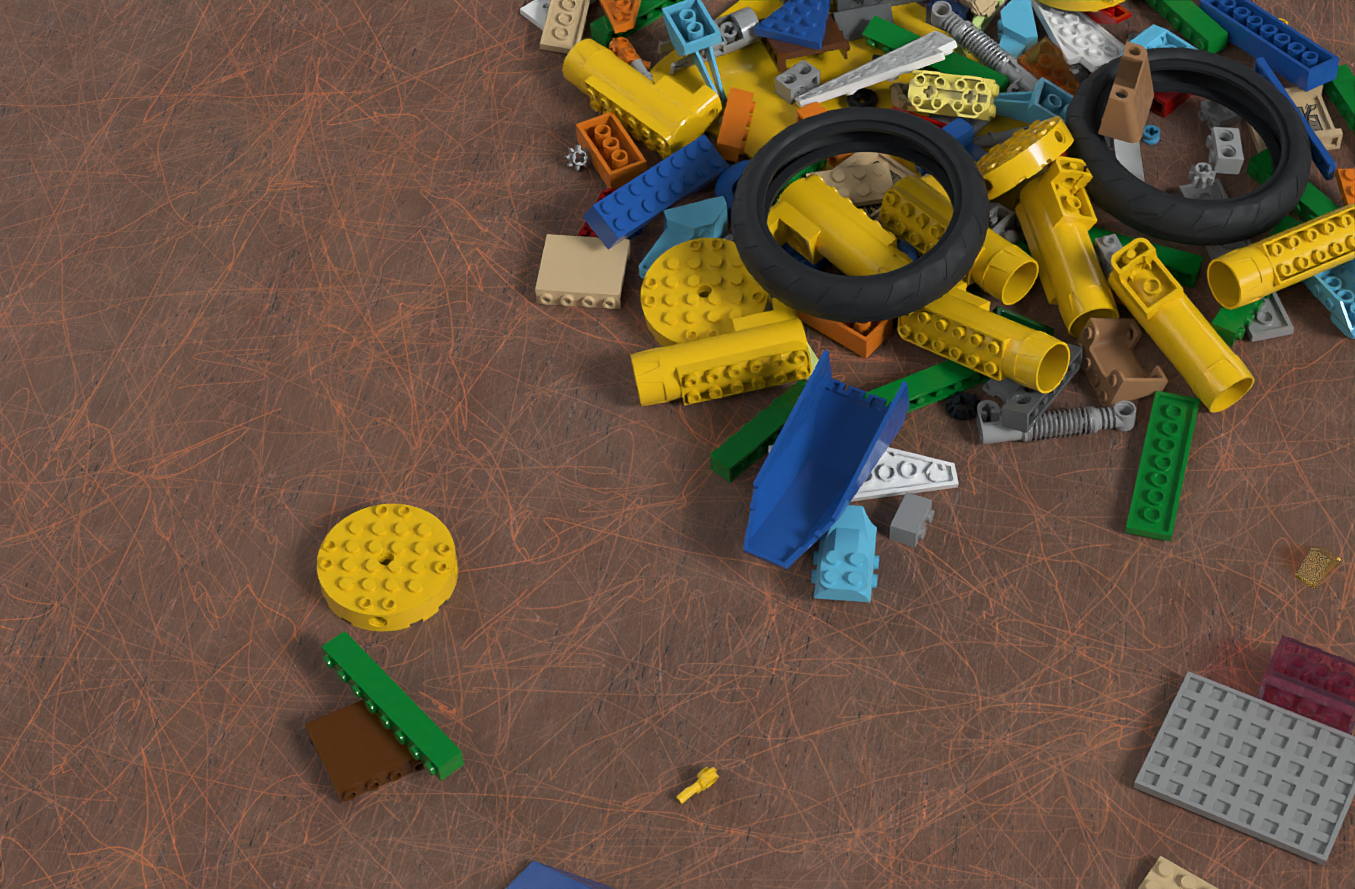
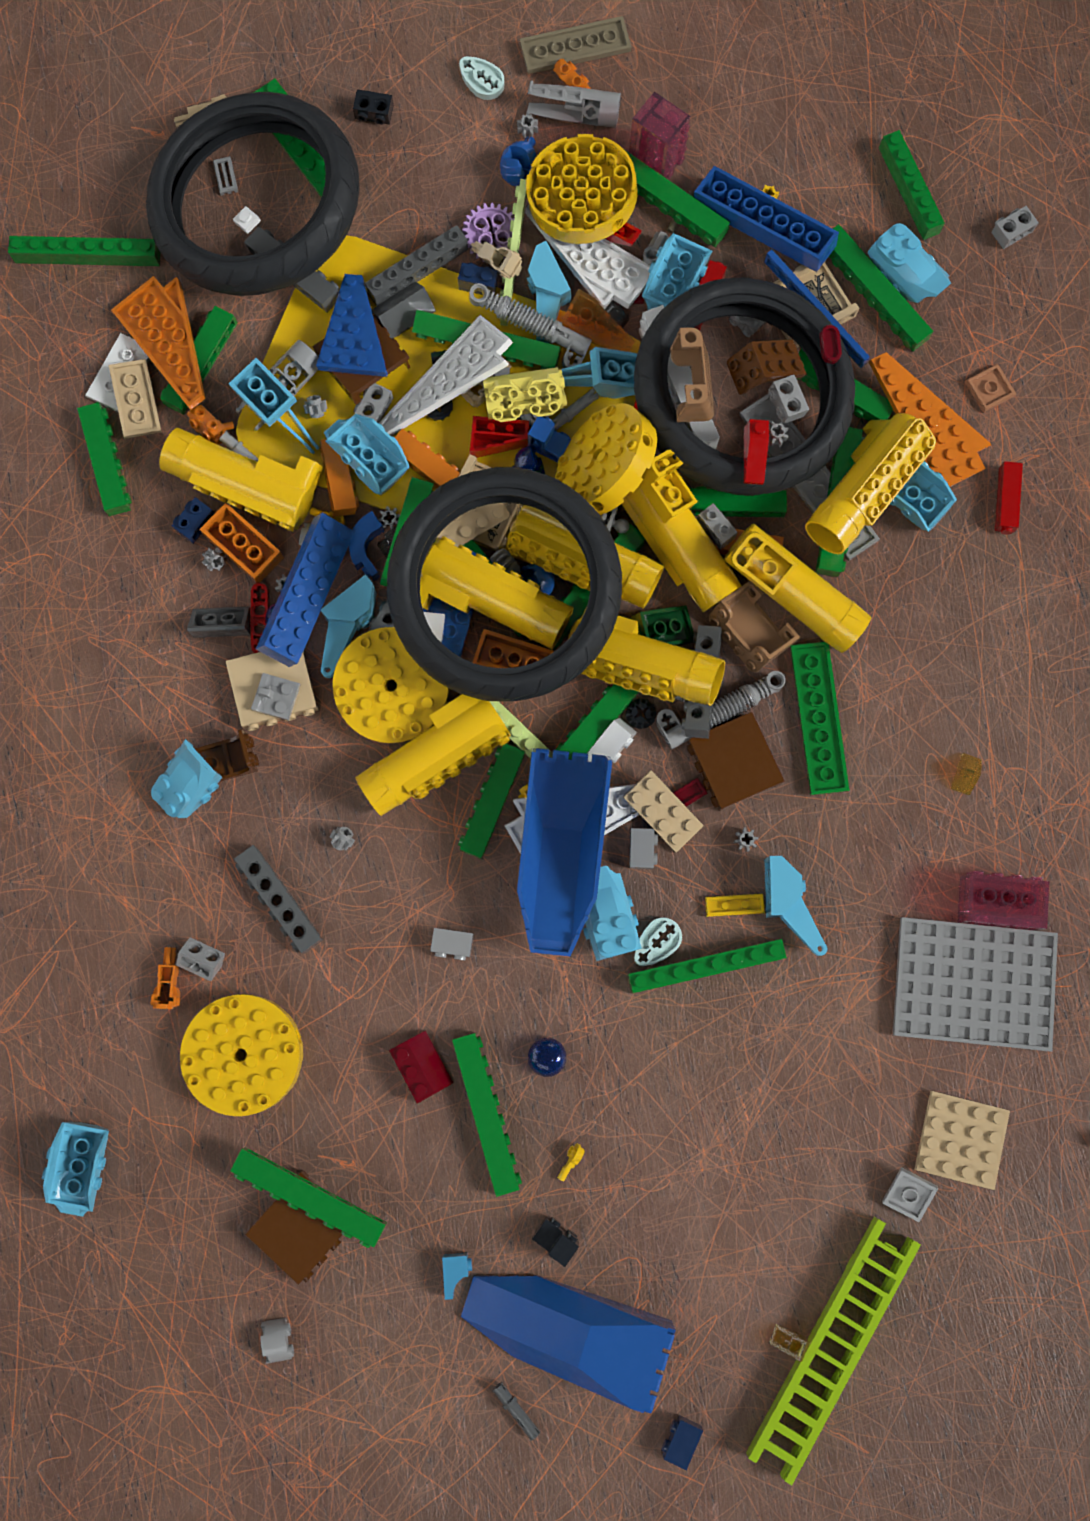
camera: 25 degrees left, 30 degrees up
none -> medium azure slope [42,1122,109,1217]
none -> green brick [77,402,132,517]
none -> orange piece [150,947,180,1009]
none -> medium azure slope [151,739,222,818]
none -> dark blue brick [171,497,215,544]
none -> light grey brick [176,937,225,981]
none -> dark grey slope [187,606,250,638]
none -> reddish brown bracket [194,729,259,782]
none -> dark grey brick [234,845,323,954]
none -> light grey hinge [251,673,300,721]
none -> light grey cylinder [260,1318,294,1364]
none -> light grey gear [303,395,327,418]
none -> medium azure slope [324,414,410,495]
none -> light grey gear [329,827,355,850]
none -> dark red slope [389,1030,454,1104]
none -> light grey brick [431,928,474,961]
none -> dark azure arch [442,1253,472,1300]
none -> green brick [452,1033,522,1197]
none -> clear blue cylinder [528,1037,567,1077]
none -> black brick [532,1217,579,1267]
none -> white wedge [587,718,637,764]
none -> tan plate [623,770,704,853]
none -> green brick [627,939,787,994]
none -> light aqua piece [634,918,682,966]
none -> dark red tile [673,777,708,807]
none -> reddish brown panel [686,712,784,811]
none -> yellow tile [705,894,765,917]
none -> reddish brown bracket [727,339,806,395]
none -> light grey gear [734,828,758,852]
none -> red slope [744,419,769,485]
none -> medium azure slope [764,856,827,956]
none -> dark red tile [819,325,842,364]

